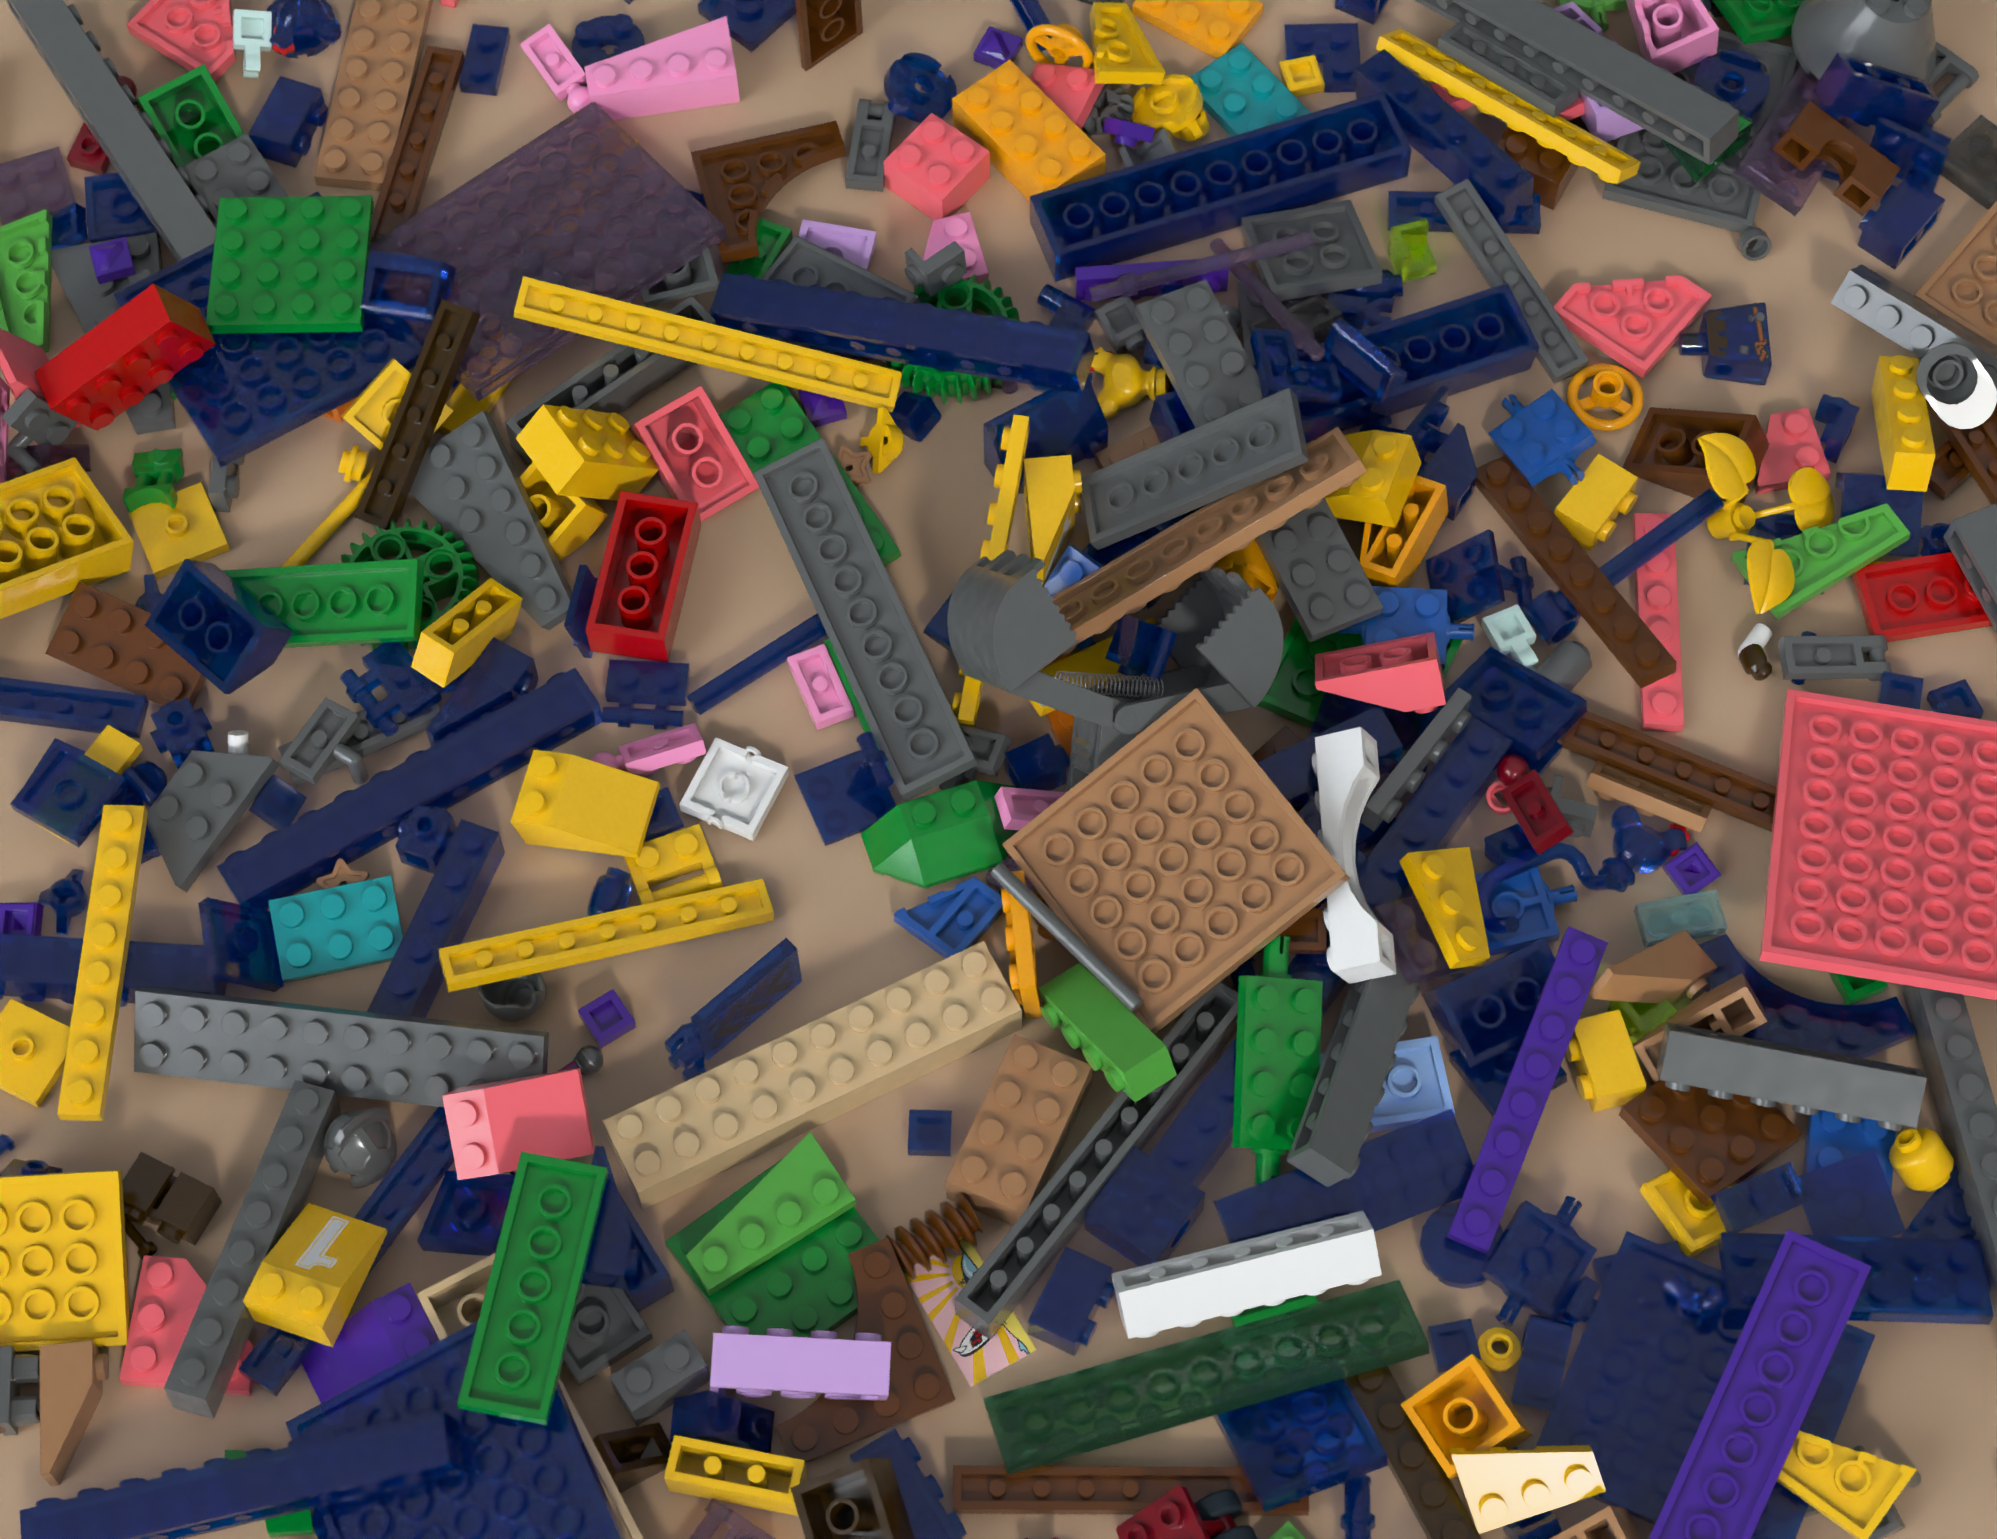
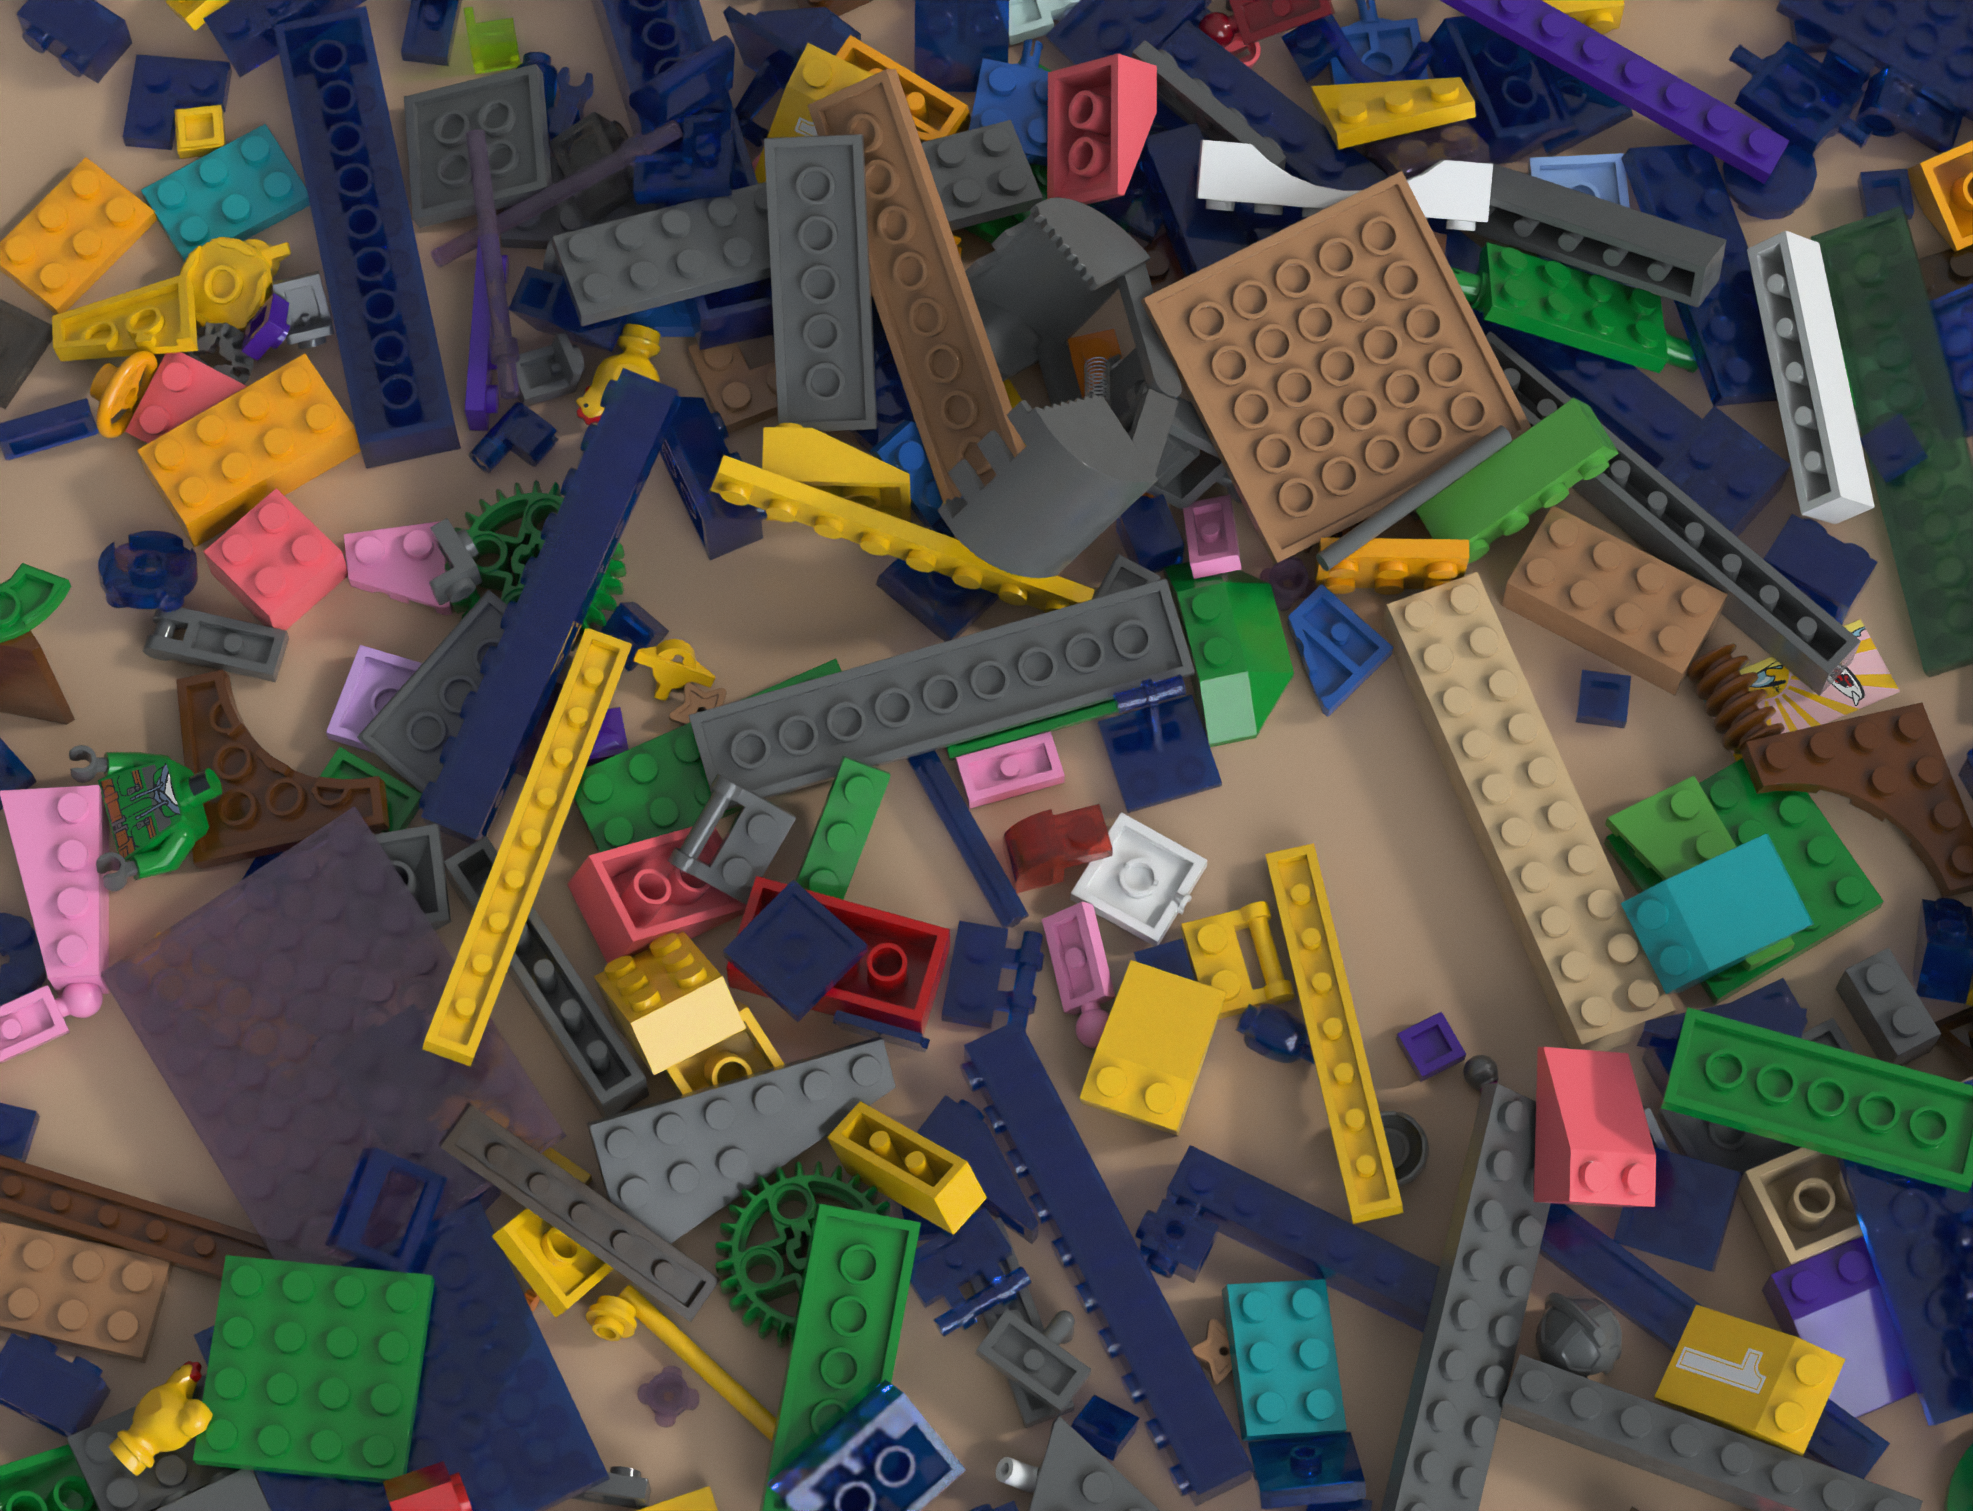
camera: 85 degrees left, 5 degrees up
clear blue tile [664,938,802,1081] -> none
lavender wedge [709,1326,891,1401] -> none
dark purple tile [974,26,1023,69] -> none
clear blue brick [1105,614,1178,680] -> none
yellow plate [1477,1327,1521,1371] -> none
none -> torso [69,745,222,891]
none -> yellow animal [109,1361,213,1476]
none -> clear purple plate [638,1366,700,1428]
none -> dark grey plate [668,773,796,905]
none -> clear blue plate [723,879,868,1022]
none -> green plate [793,756,891,900]
none -> clear red brick [1002,804,1113,894]
none -> teal slope [1621,834,1814,994]
none -> clear blue plate [1860,413,1929,483]

